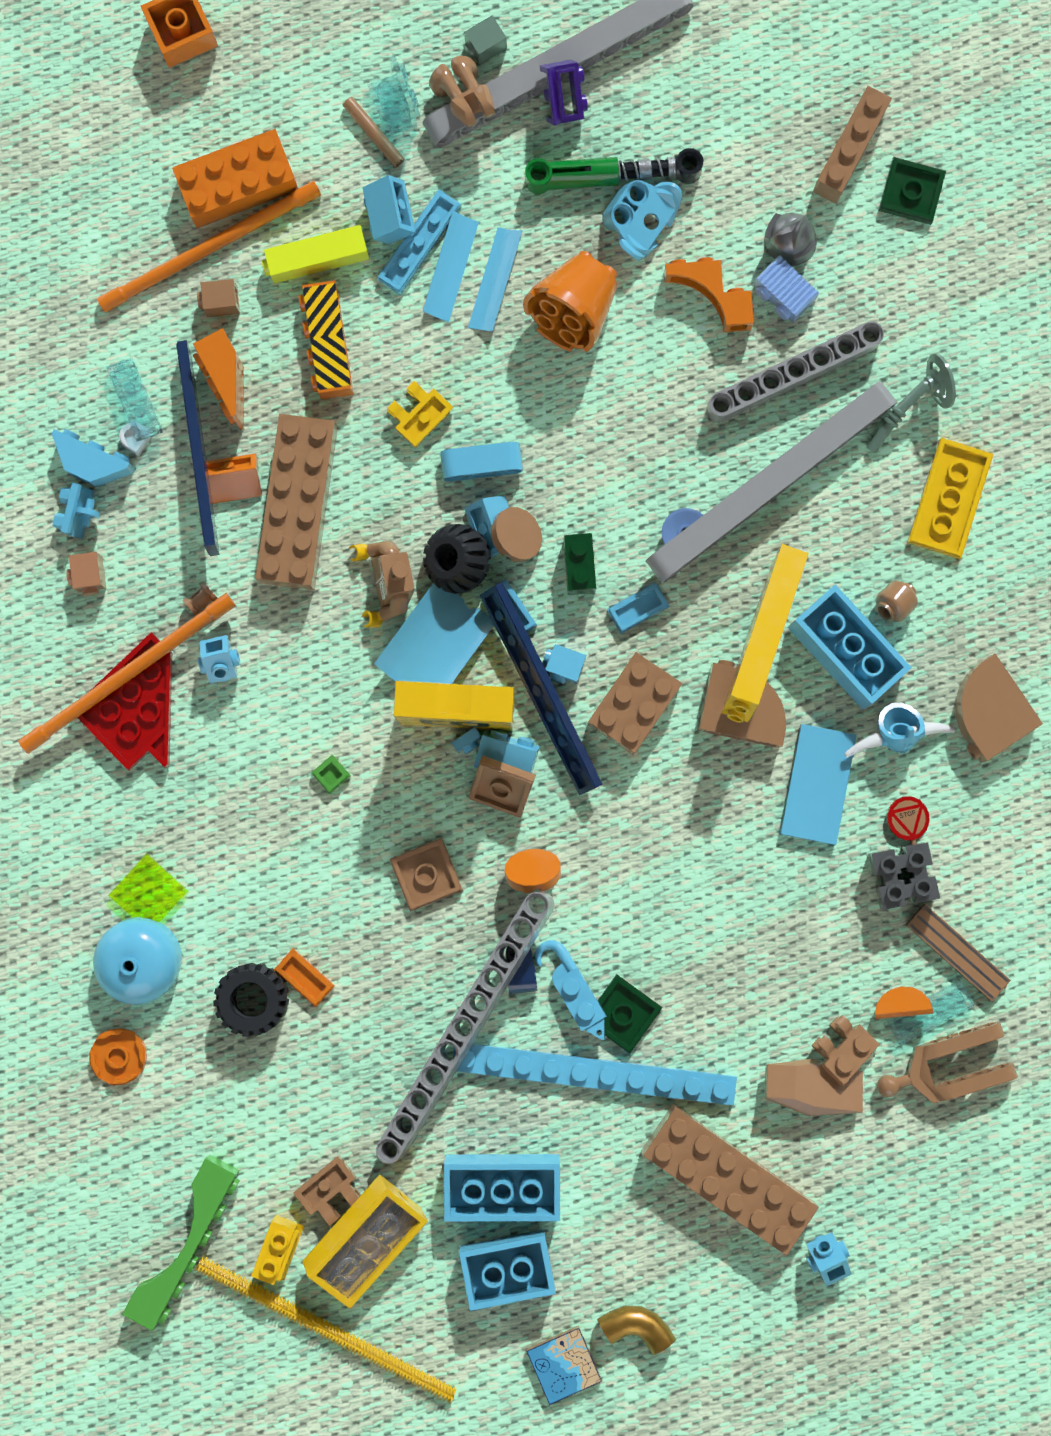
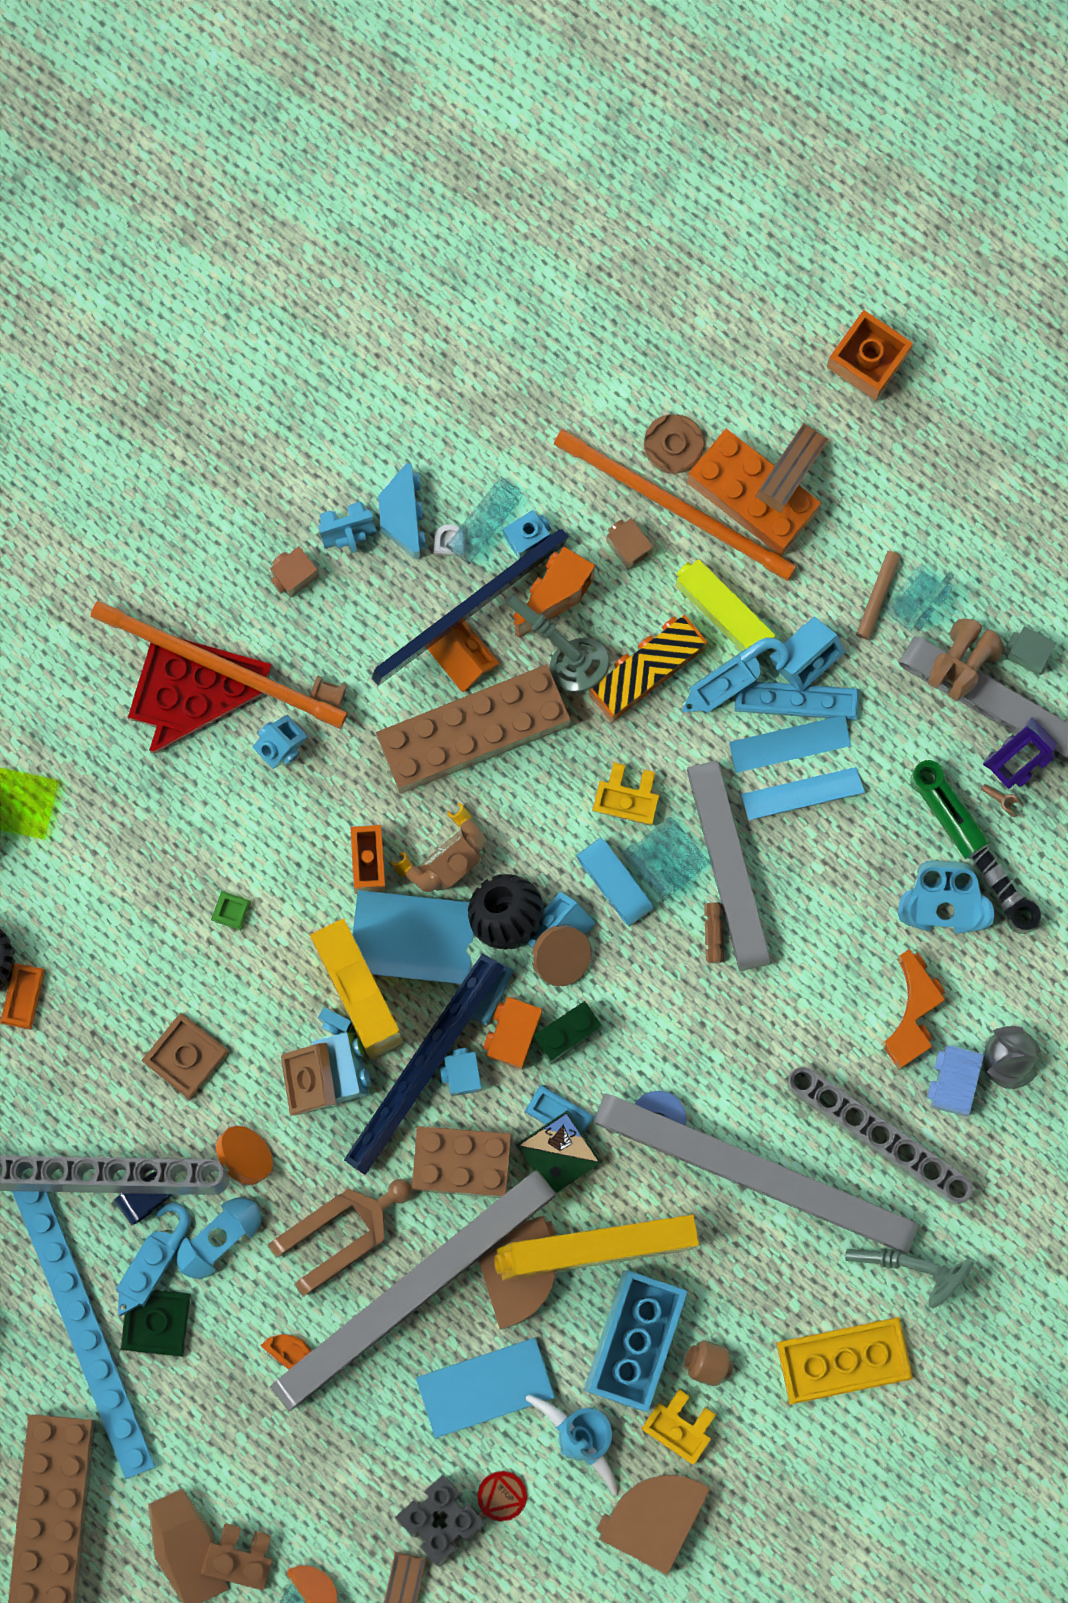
camera: 60 degrees right, 5 degrees down
orange cone [523,251,617,352] -> none
none -> medium azure piece [177,1197,261,1279]
none -> orange tile [260,1334,312,1370]
none -> medium nougat piece [267,1179,412,1297]
none -> light grey beam [270,1170,557,1412]
none -> orange brick [350,825,385,894]
none -> orange brick [483,997,542,1070]
none -> medium azure brick [503,510,552,559]
none -> sand green dish [506,594,609,692]
none -> tile [516,1110,603,1193]
none -> clear light blue bracket [623,817,709,902]
none -> yellow plate [641,1389,715,1465]
none -> medium nougat tile [643,414,704,474]
none -> medium azure plate [682,638,788,714]
none -> light grey beam [687,760,770,971]
none -> medium nougat axle [704,902,724,963]
none -> medium nougat tile [755,423,829,513]
none -> medium nougat hand [981,784,1024,817]

